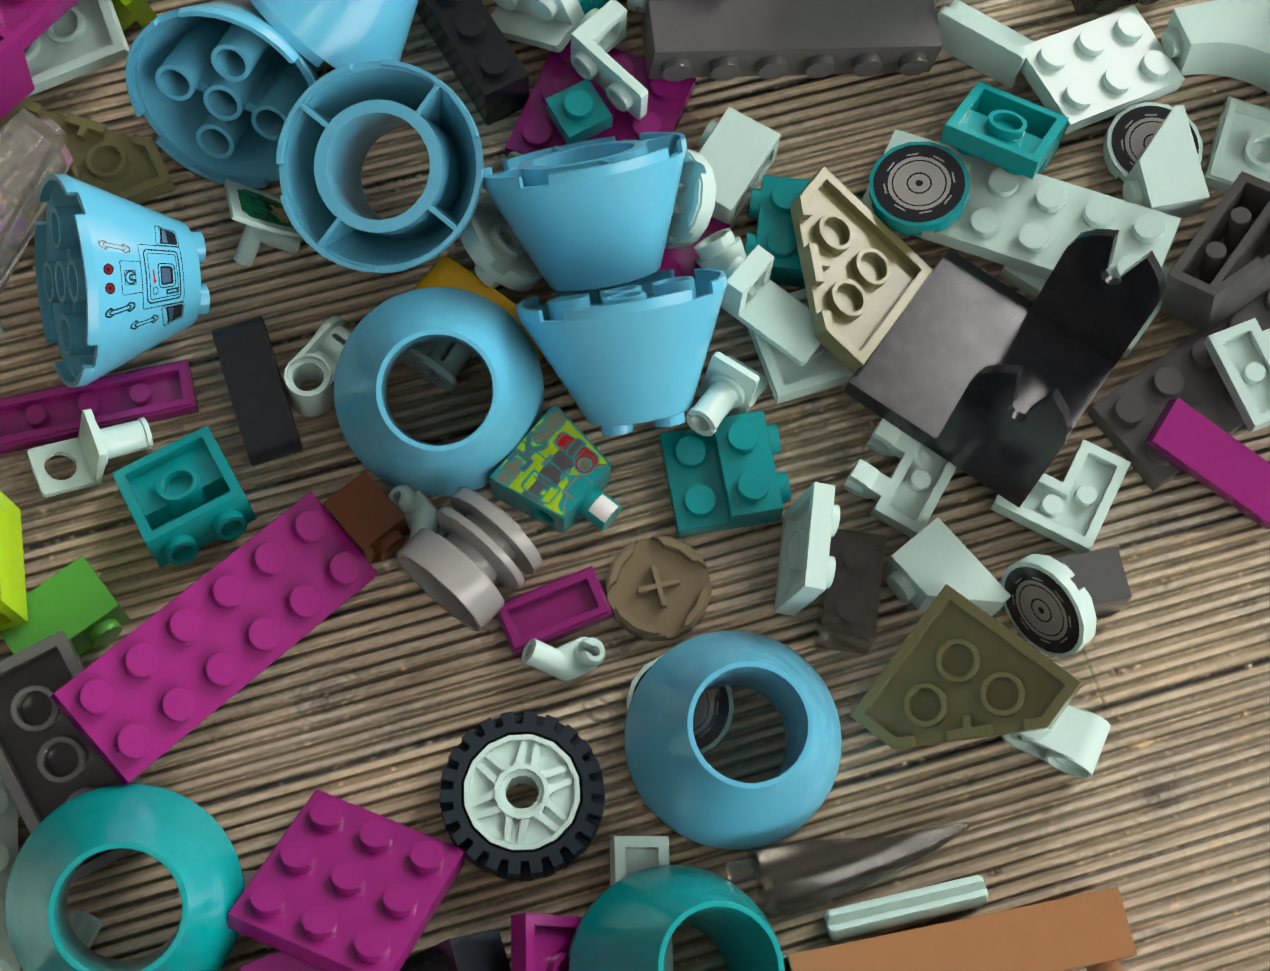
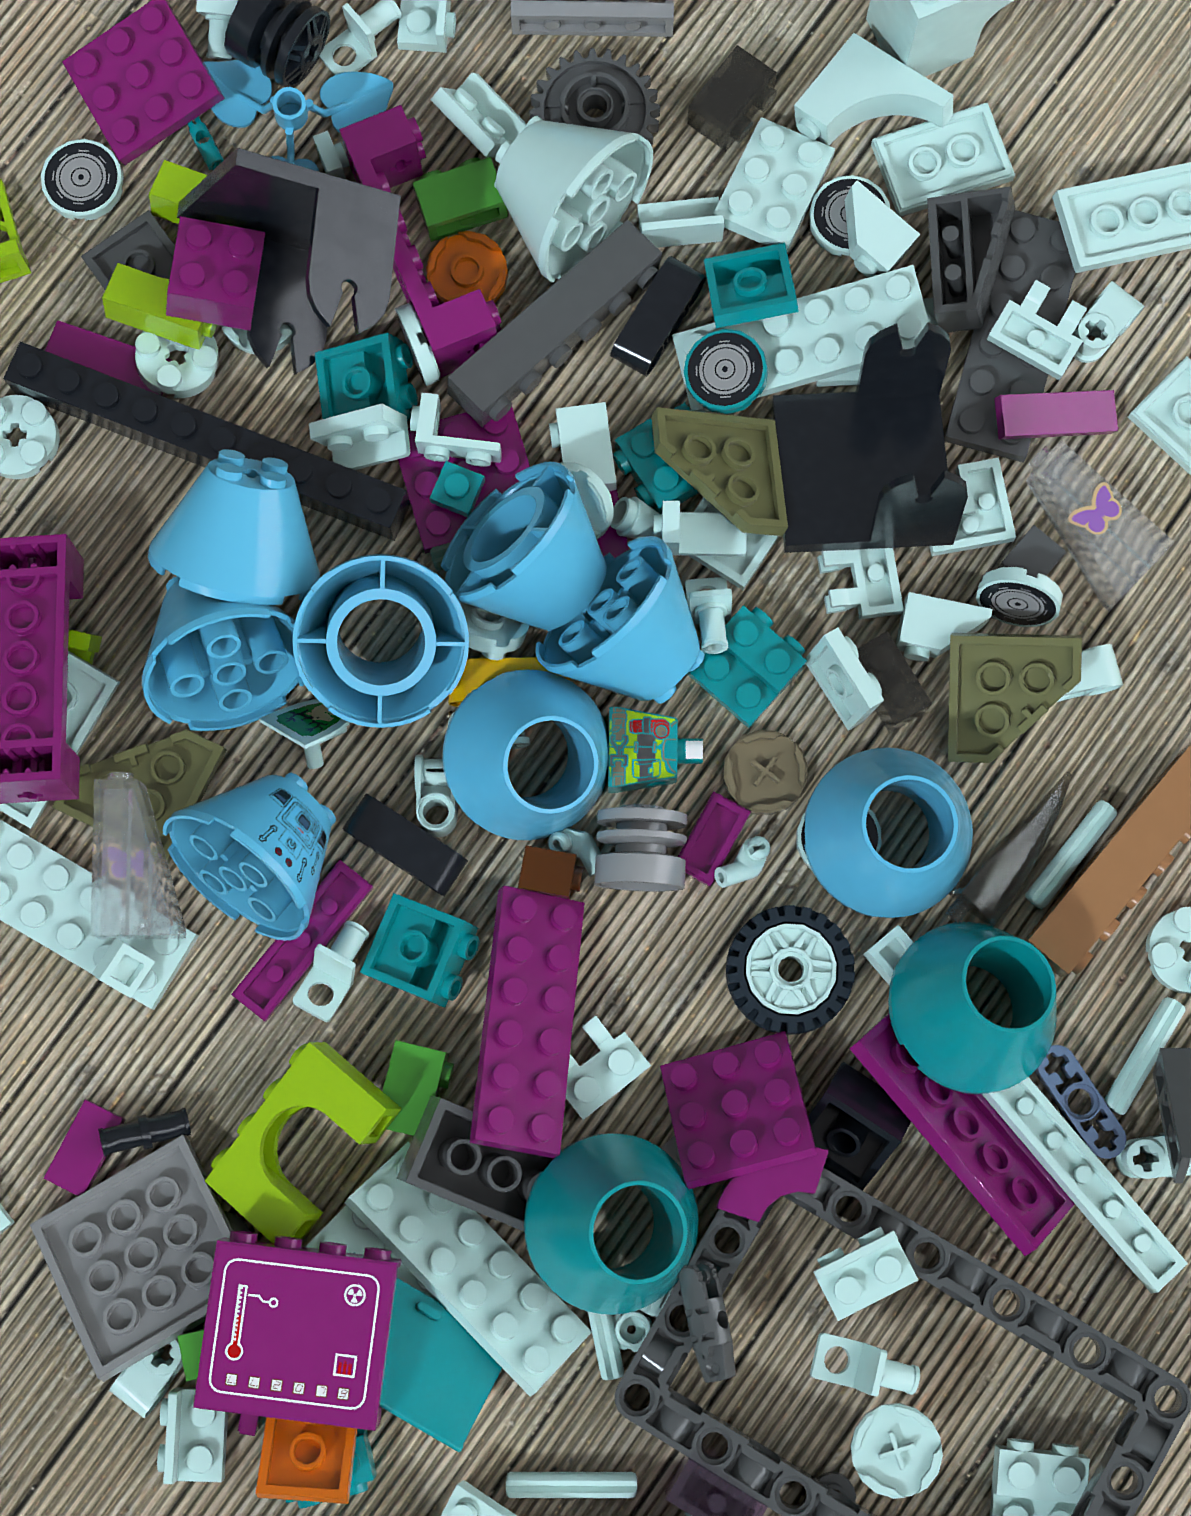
camera: 30 degrees left, 10 degrees up
none -> light aqua plate [566,1016,651,1120]
none -> black beam [610,256,706,377]
none -> clear slope [1026,440,1175,611]

